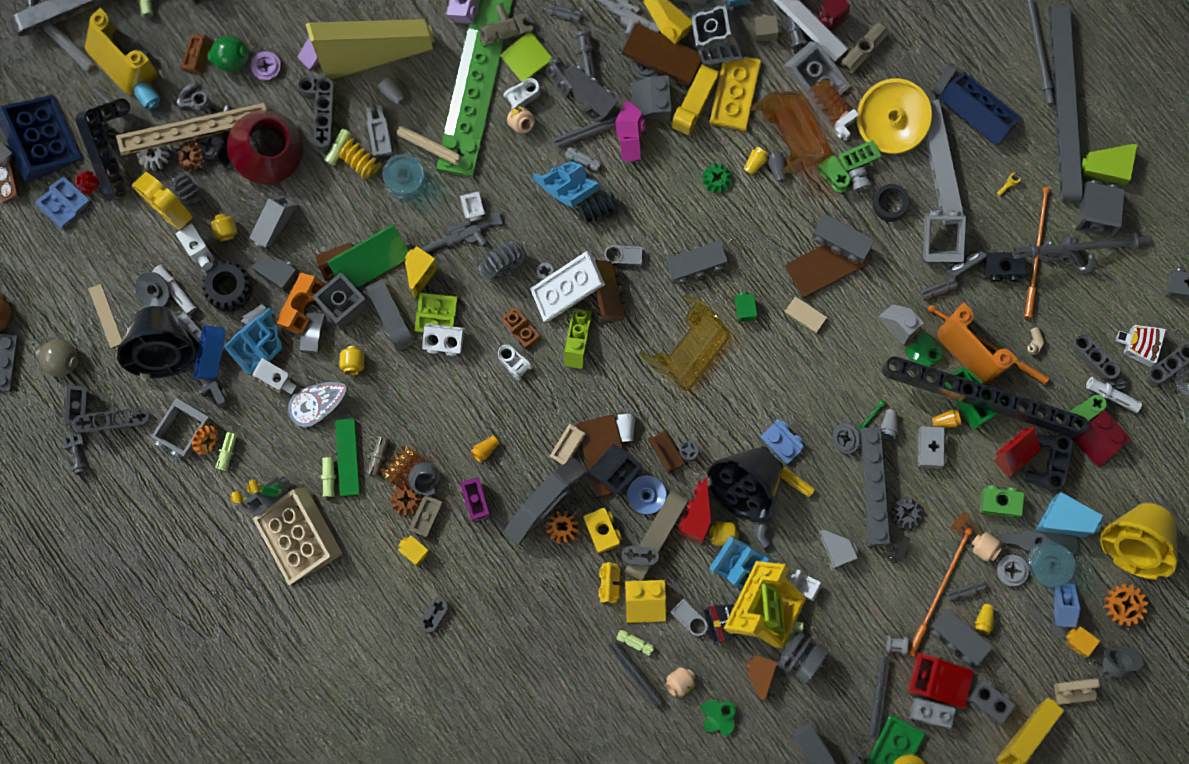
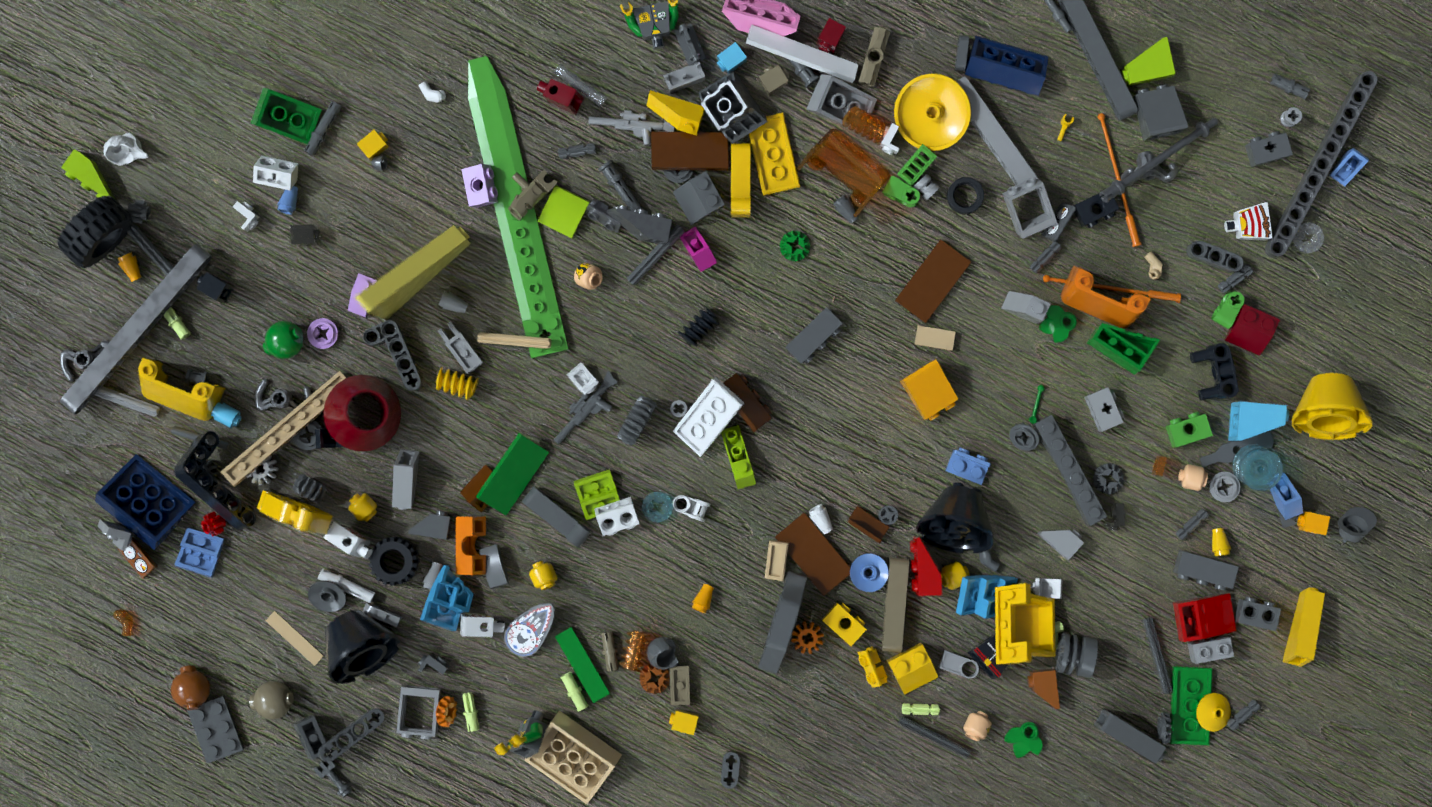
camera: 30 degrees left, 10 degrees up
dark orange gear [176,141,202,171] -> none
dark orange slope [181,35,213,74] -> none
blue beam [193,325,225,381] -> none
dark grey slope [312,272,369,330] -> none
yellowish green axle [324,129,351,166] -> none
clear light blue wheel [382,154,426,201] -> none
yellow slope [405,246,438,298] -> none
magenta brick [460,477,491,523] -> none
dark orange slope [500,307,541,350] -> none
white piece [504,78,540,109] -> none
dark azure slope [533,161,600,207] -> none
light grey axle [566,147,601,172] -> none
black slope [588,444,643,498] -> none
light grey piece [604,245,642,267] -> none
dark pink slope [616,101,646,138] -> none
dark grey beam [622,546,659,566] -> none
clear yellow windscreen [639,294,730,391] -> none
green brick [734,292,757,323] -> none
yellow cone [743,147,769,176] -> none
lime slope [762,583,786,635] -> none
yellow axle [781,467,815,498] -> none
dark grey brick [812,214,875,264] -> none
light grey cone [881,409,898,440] -> none
black beam [882,356,1089,437] -> none
light grey bush [886,635,908,655] -> none
orange piece [907,528,973,657] -> none
light orange cone [932,409,961,428] -> none
red slope [994,426,1041,478] -> none
tan bracket [1054,679,1099,704] -> none
white pin [1086,377,1142,413] -> none
orange gear [1103,583,1148,627] -> none
none -> clear light blue gear [642,492,673,522]
none -> light orange slope [900,359,958,421]

